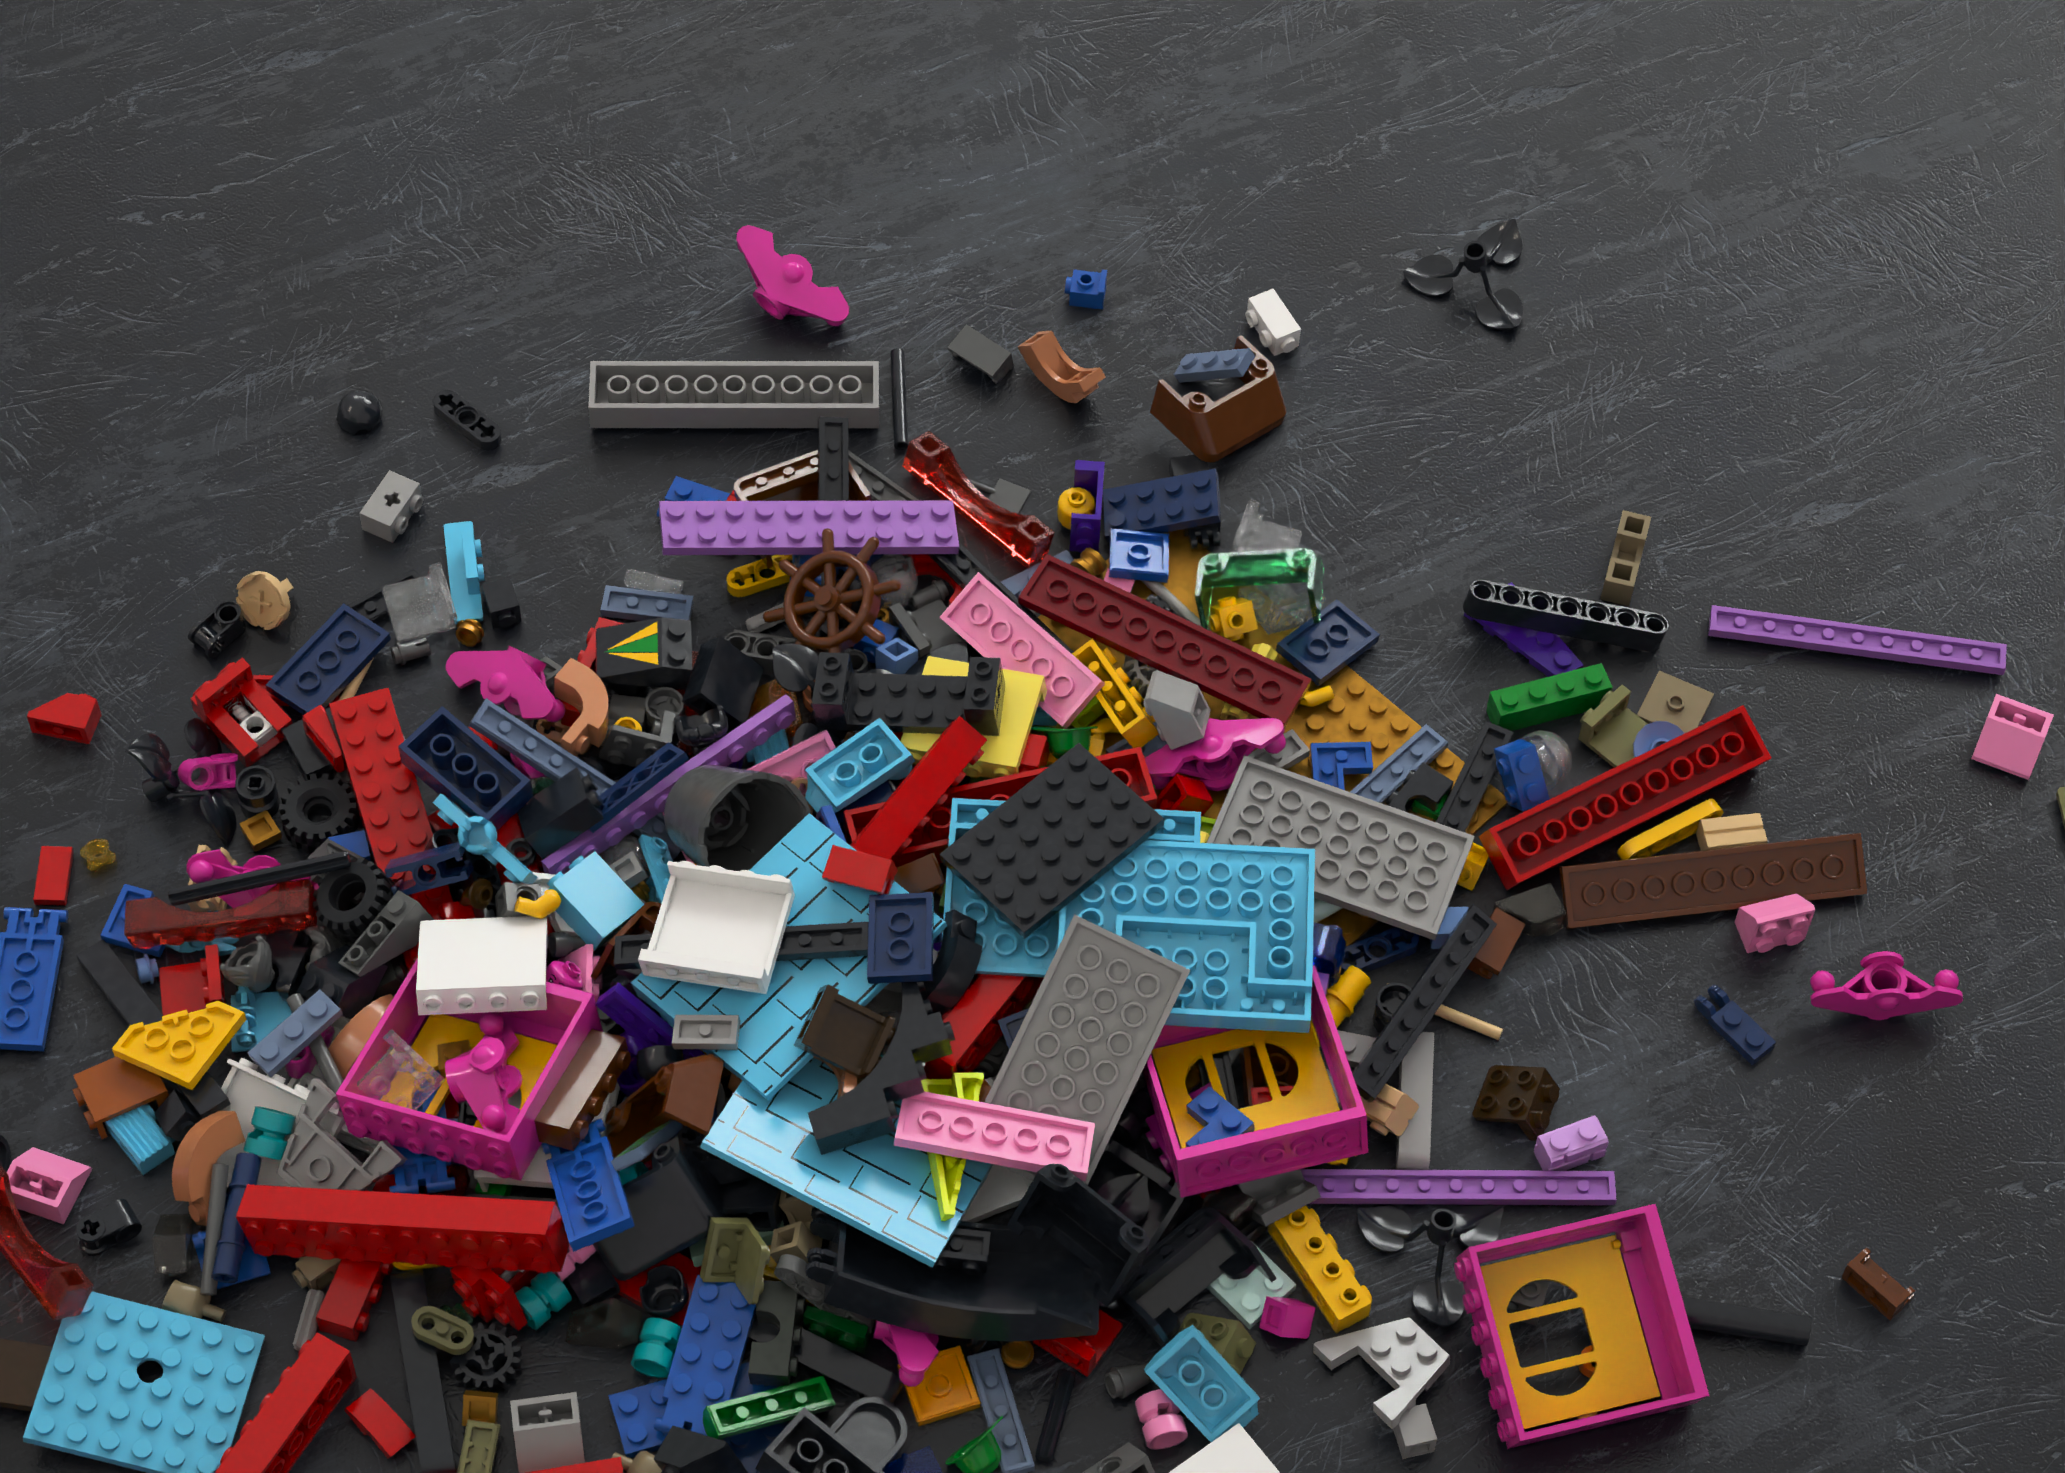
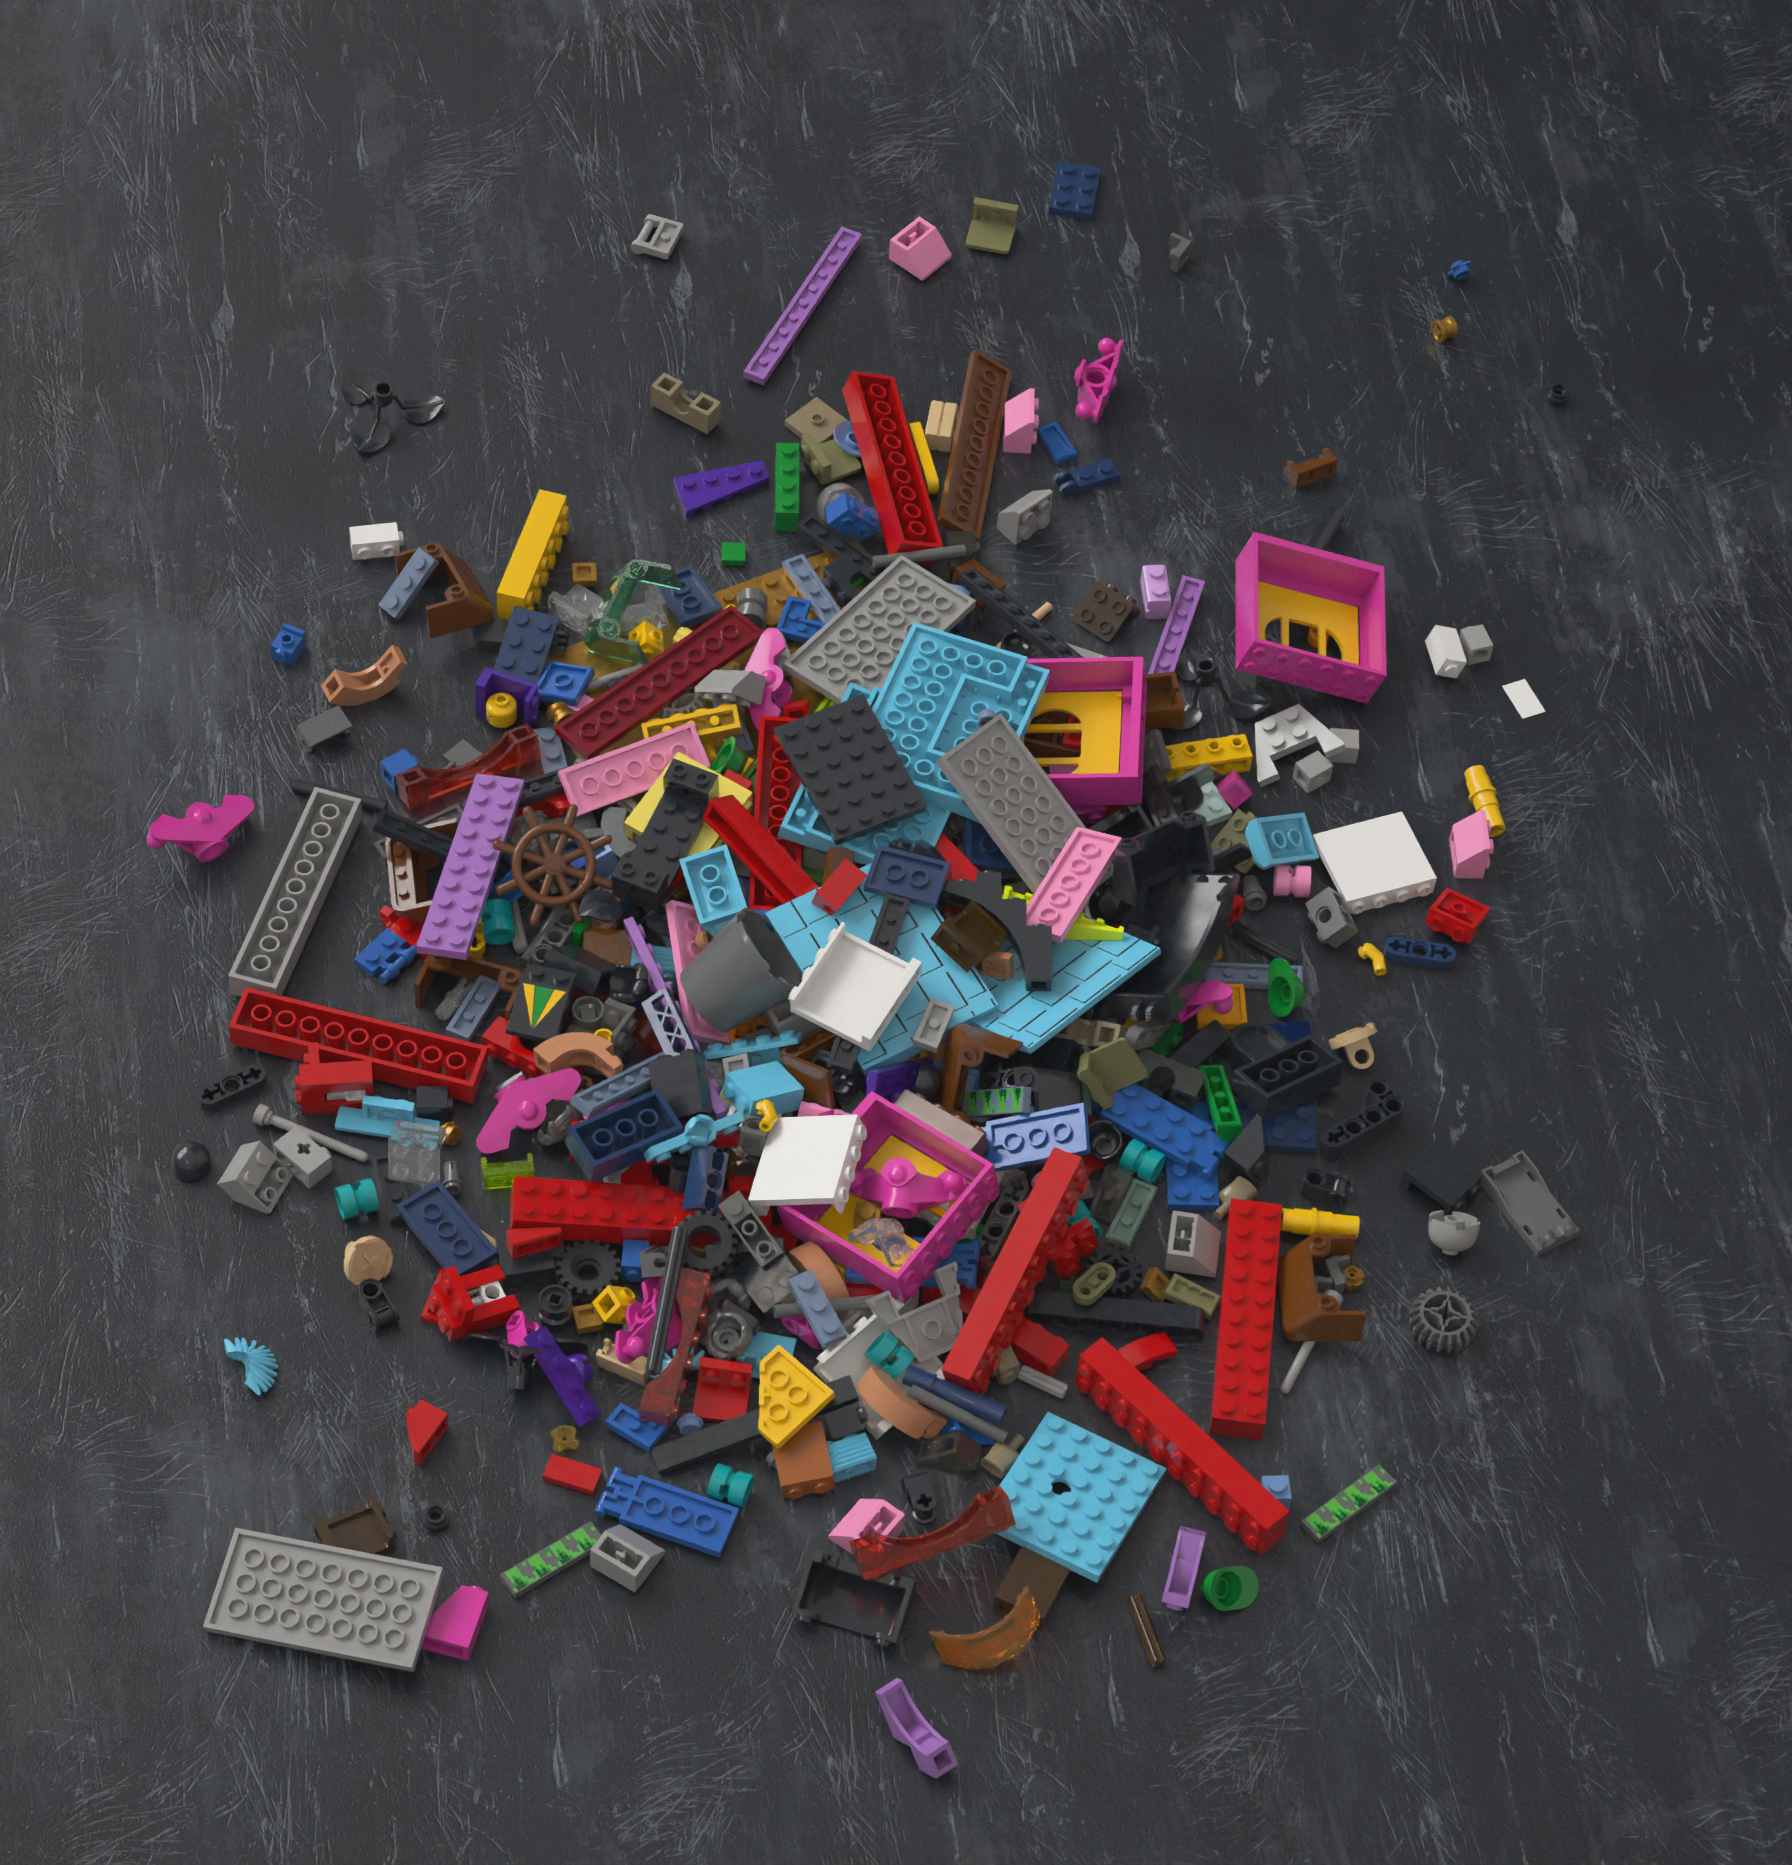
camera: 75 degrees left, 5 degrees down
blue plate [1186,1087,1255,1147] -> none
black beam [1463,580,1669,652] -> none
none -> light grey slope [217,1141,294,1214]
none -> medium azure hair [224,1338,278,1396]
none -> red brick [229,987,488,1104]
none -> light grey piece [253,1104,369,1162]
none -> red brick [295,1042,373,1115]
none -> teal wheel [335,1178,379,1220]
none -> blue brick [381,749,420,792]
none -> reddish brown windscreen [414,952,525,1021]
none -> teal wheel [481,899,515,945]
none -> clear neon green hinge [481,1153,535,1190]
none -> yellow brick [497,489,570,620]
none -> dark purple plate [523,1326,602,1427]
none -> pearl gold plate [572,563,597,587]
none -> yellow brick [592,1285,637,1325]
none -> light grey plate [630,214,684,260]
none -> teal wheel [707,1463,754,1508]
none -> green tile [722,542,745,566]
none -> dark grey wheel [736,588,768,630]
none -> dark grey piece [872,544,966,568]
none -> sand blue hinge [978,709,997,728]
none -> light grey slope [997,489,1053,545]
none -> blue tile [1036,422,1078,465]
none -> sand green tile [1105,1178,1158,1250]
none -> reddish brown piece [1145,671,1185,730]
none -> light grey brick [1293,751,1333,793]

